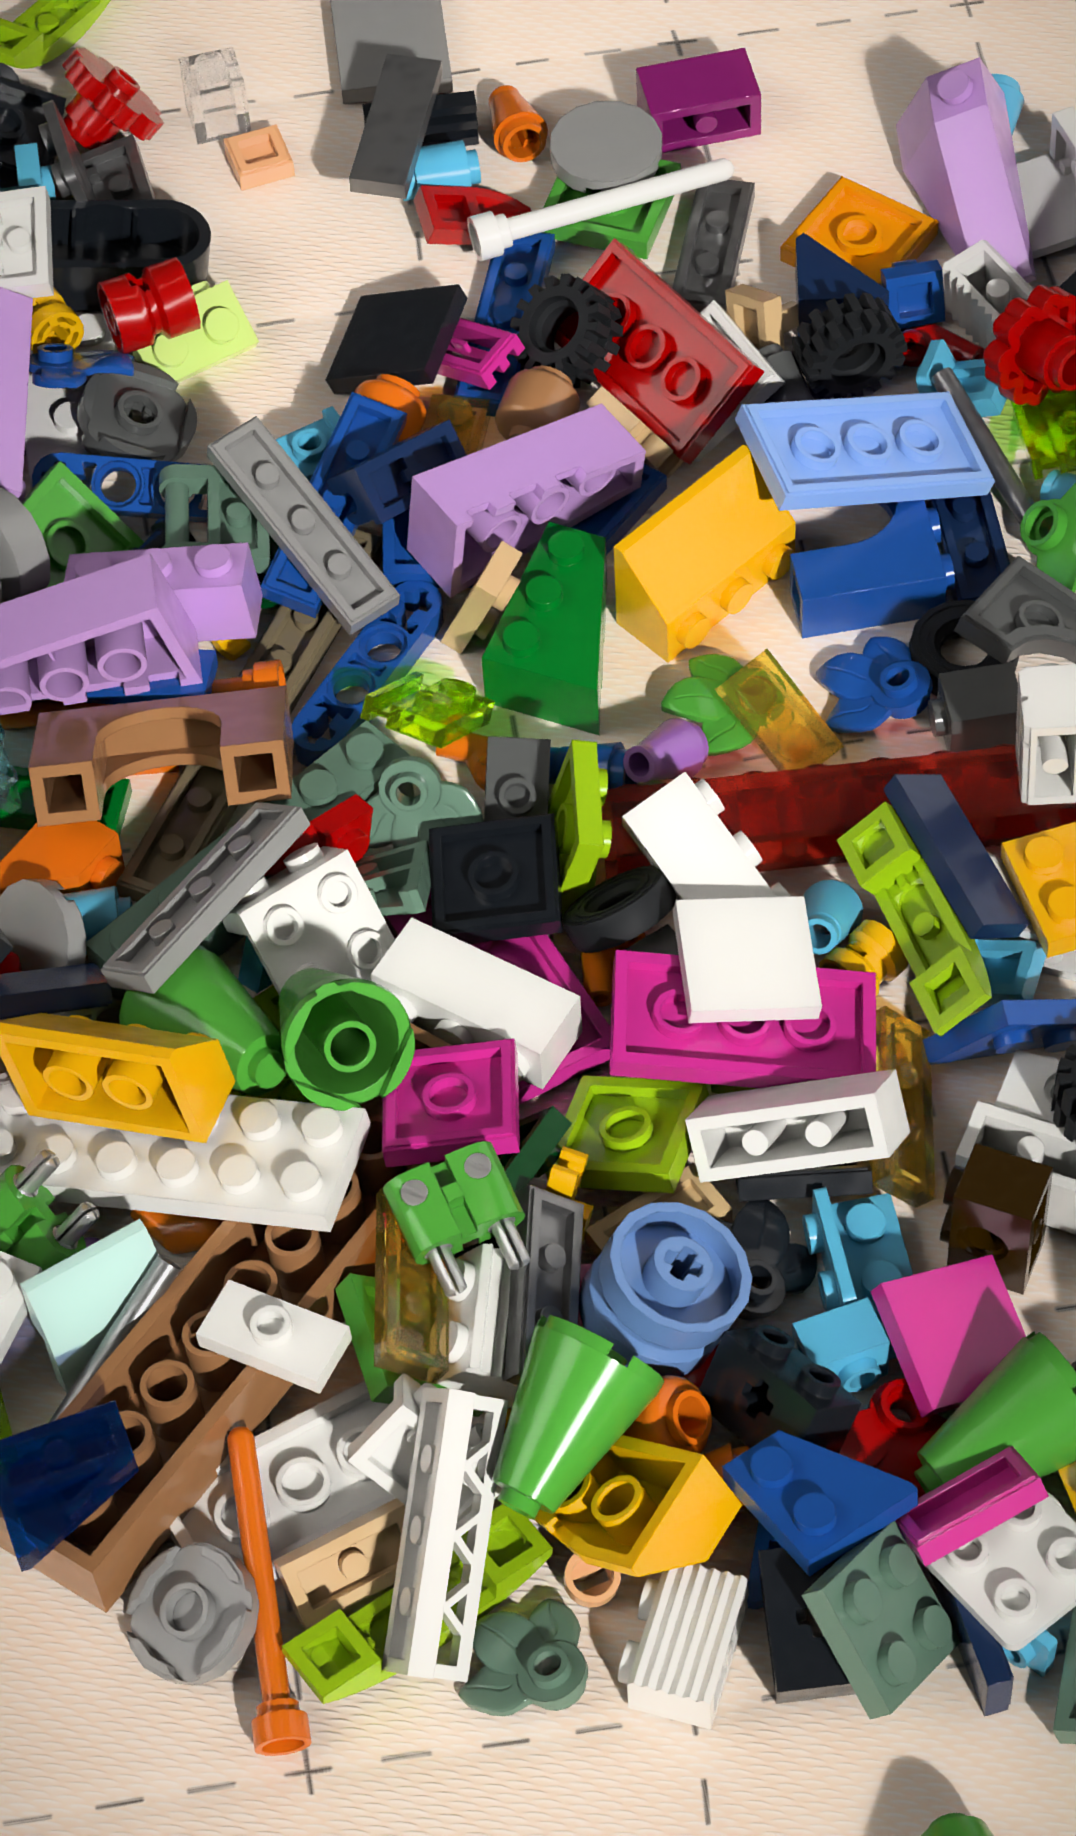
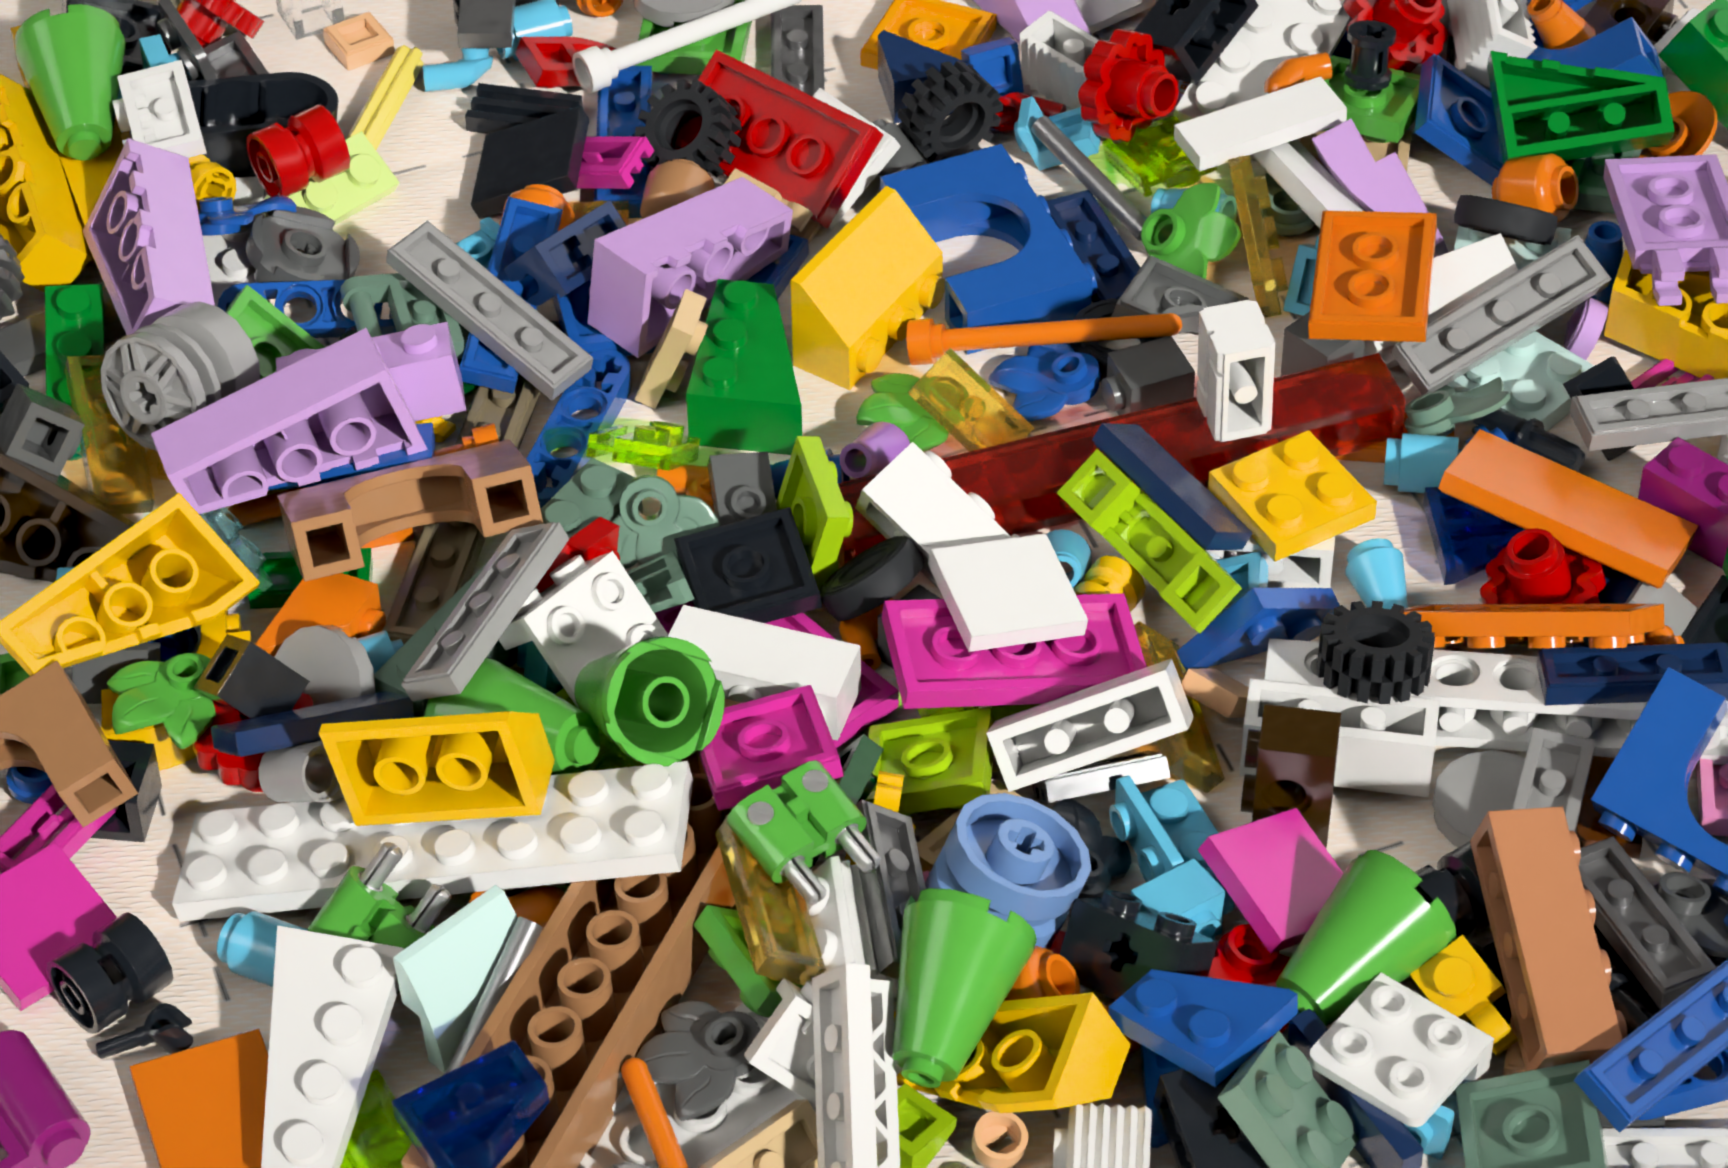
camera: 15 degrees left, 10 degrees down
white plate [196,1280,352,1394] -> none
tan tile [725,284,799,350] -> none
light blue tile [735,391,995,511] -> none
dark pink tile [895,1446,1049,1567] -> none
none -> light yellow axle [345,45,424,150]
none -> medium azure arm [422,48,493,92]
none -> black tile [465,83,583,134]
none -> dark grey plate [636,1001,761,1121]
none -> orange piece [906,313,1182,366]
none -> light nougat tile [1182,668,1249,718]

